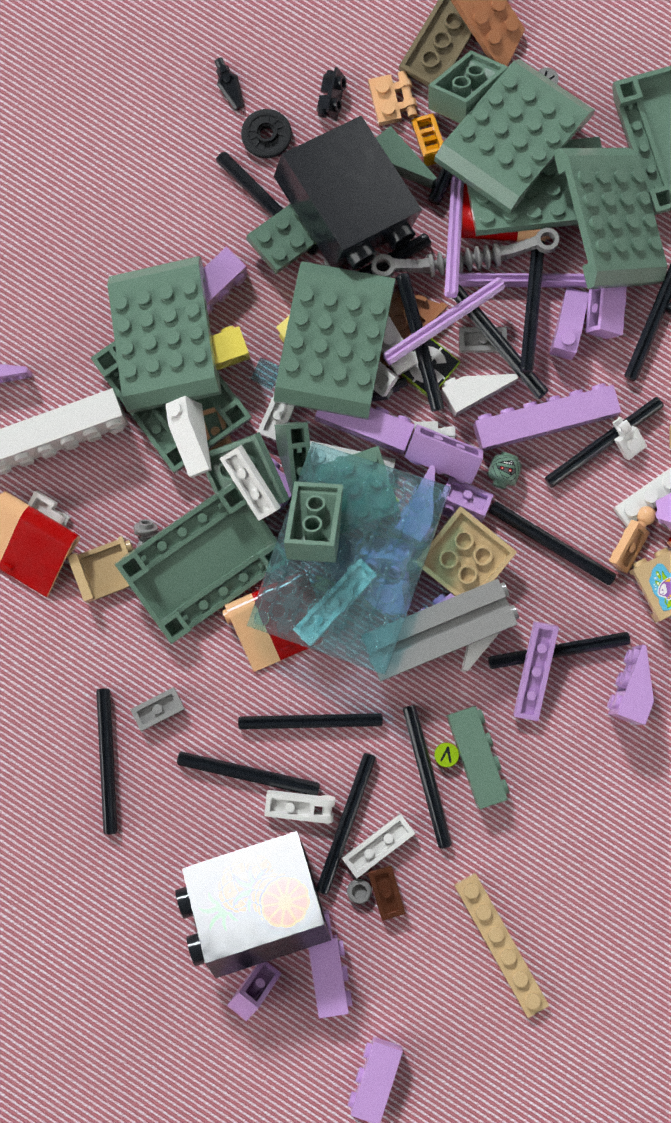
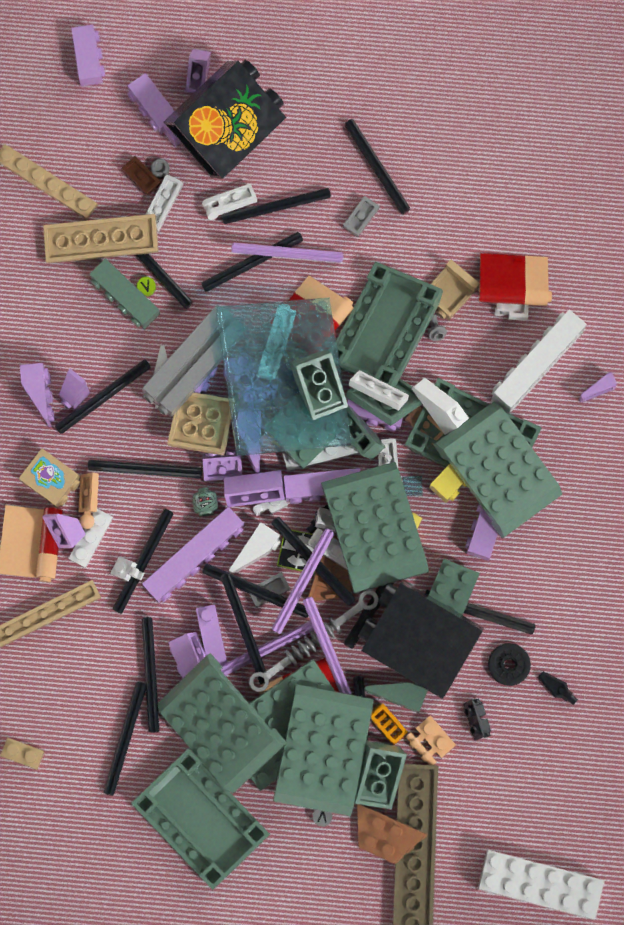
camera: 155 degrees right, 5 degrees down
black axle [316,753,376,895] -> none
lavender plate [513,621,559,721] -> none
none -> tan plate [43,214,159,264]
none -> lavender slope [59,369,90,410]
none -> lavender axle [231,242,343,263]

